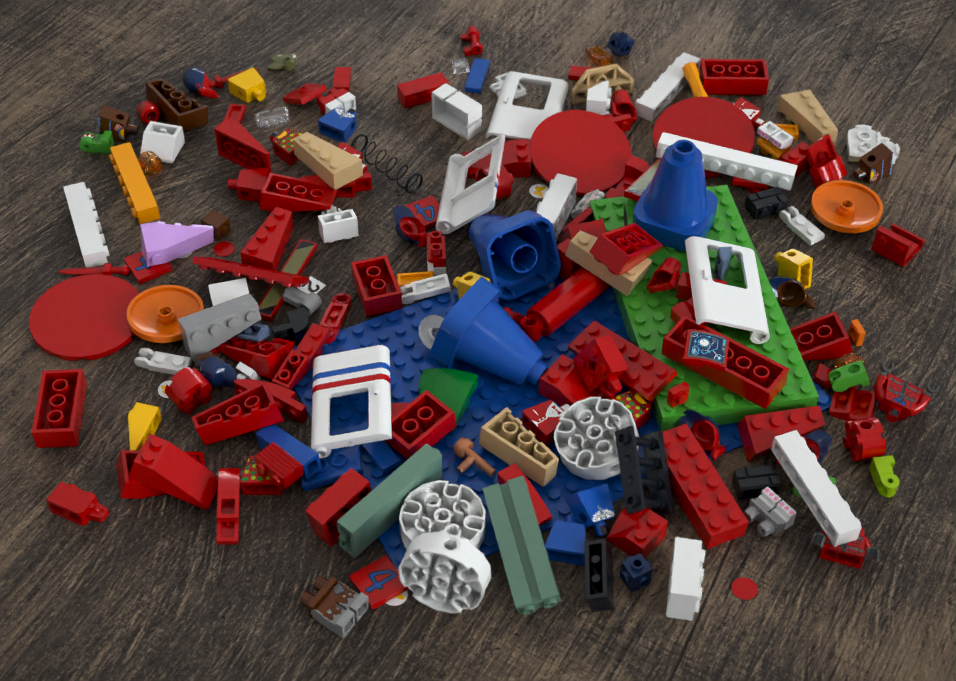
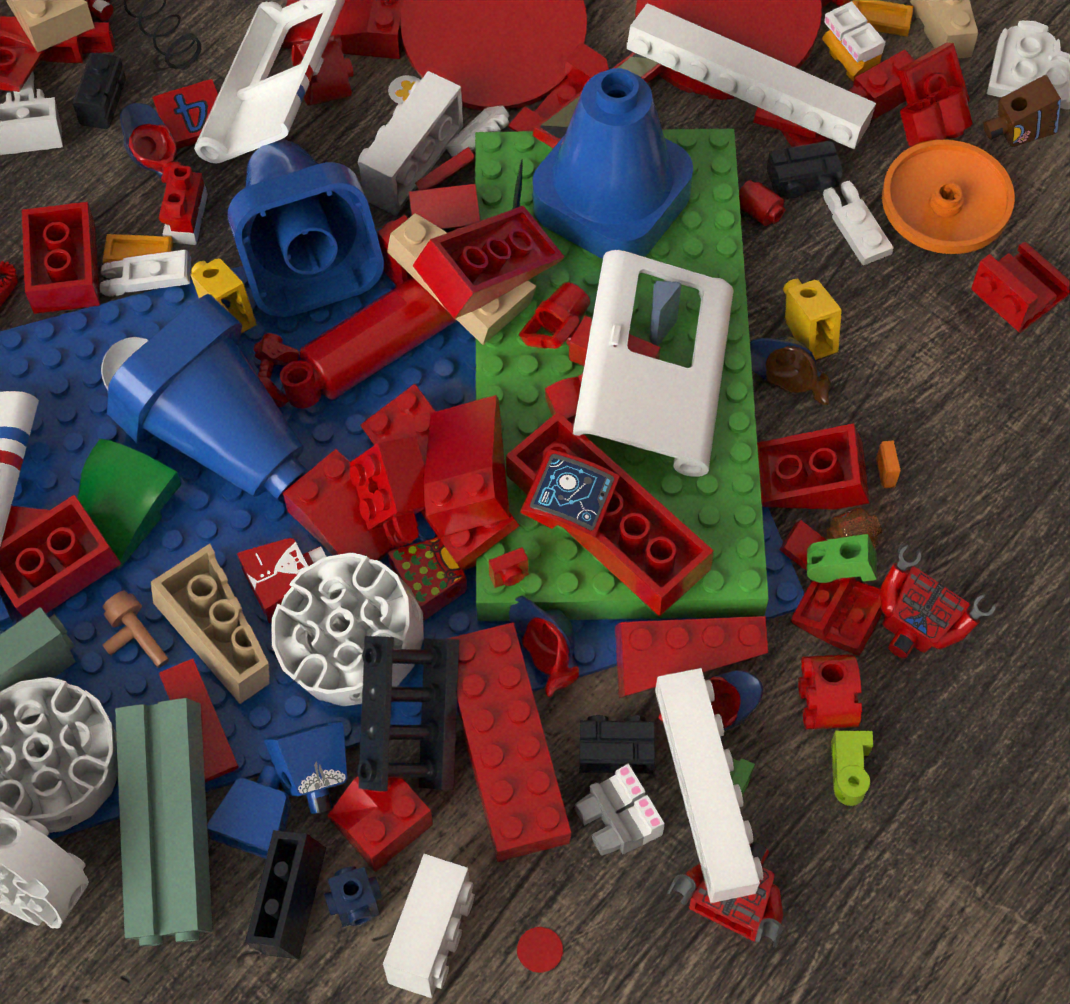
camera: 10 degrees right, 15 degrees up
none -> black brick [73,53,126,129]
none -> red slope [424,395,510,536]
none -> red brick [739,180,785,226]

